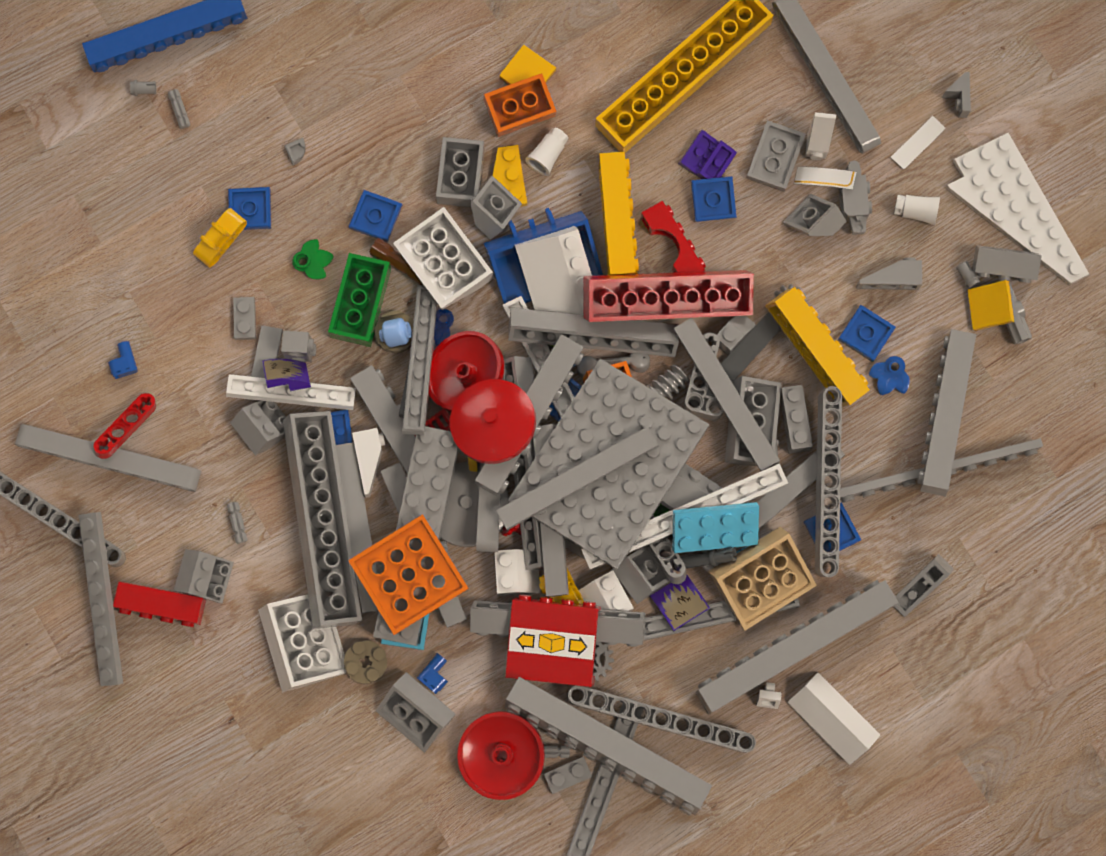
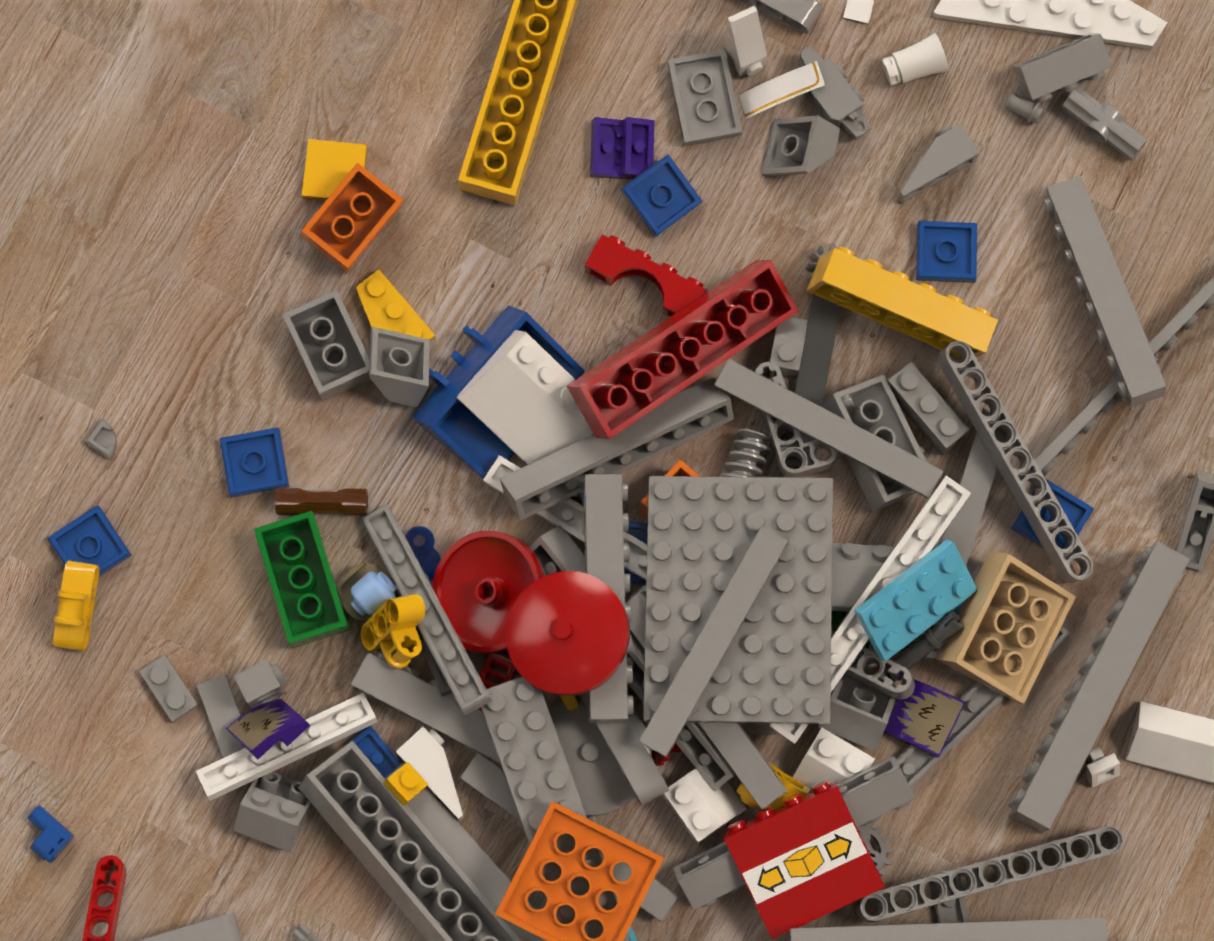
camera: 30 degrees left, 0 degrees up
green plate [292,239,334,280] -> none
white slope [393,207,494,309] -> none
white plant [525,127,568,176] -> none
light grey piece [577,353,650,378] -> none
yellow brick [598,152,639,275] -> none
blue plate [869,356,910,395] -> none
yellow tile [968,280,1014,331] -> none
none -> yellow piece [361,594,425,669]
none -> yellow plate [383,762,428,806]

